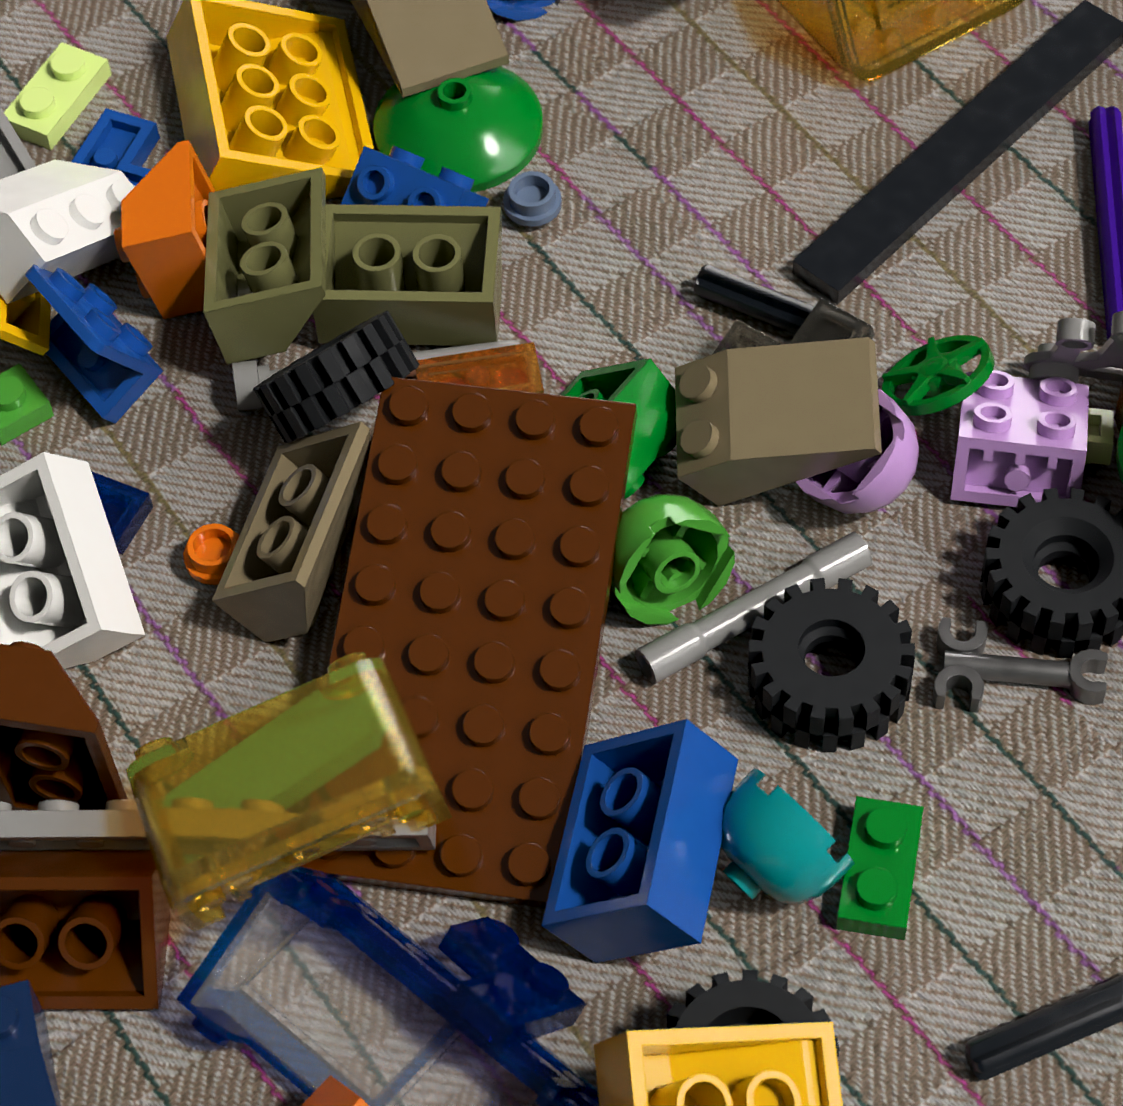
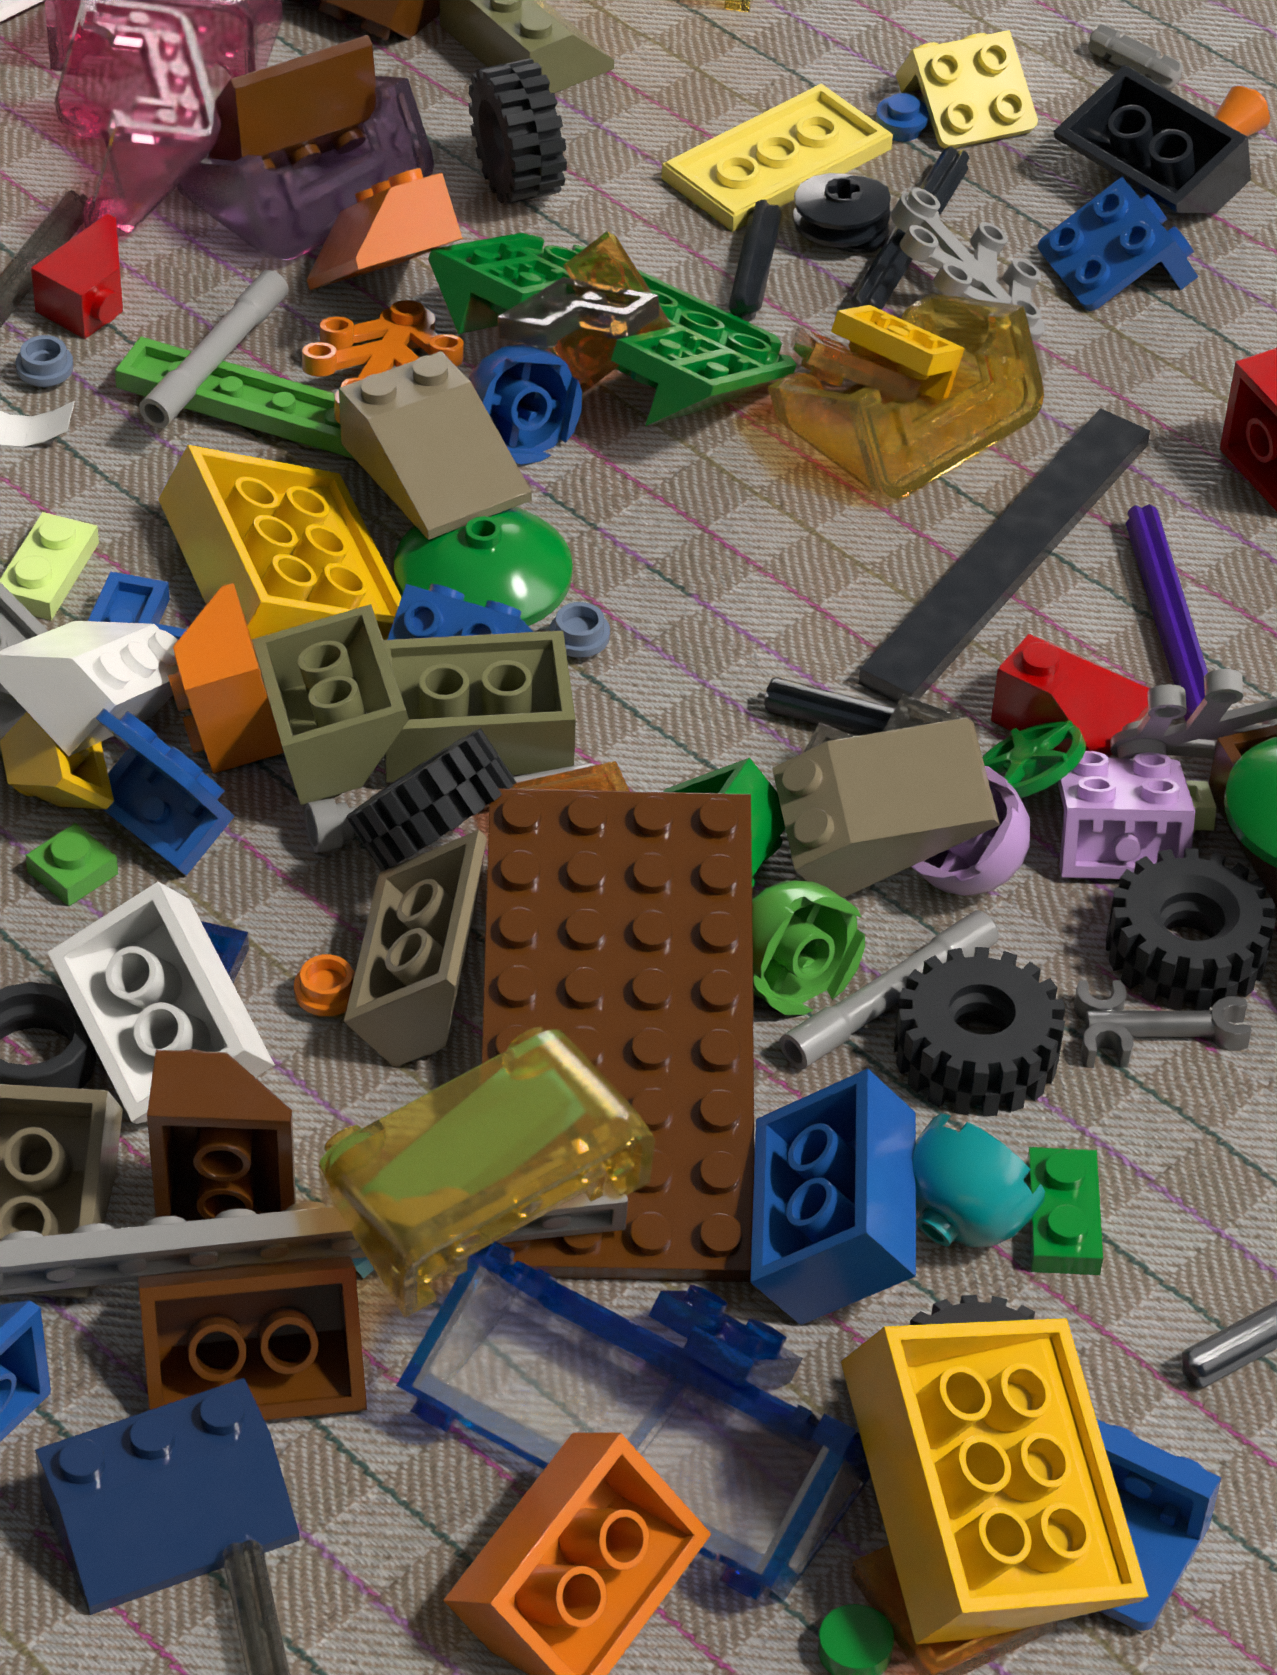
camera: 15 degrees left, 10 degrees down
none -> red slope [991,634,1150,758]

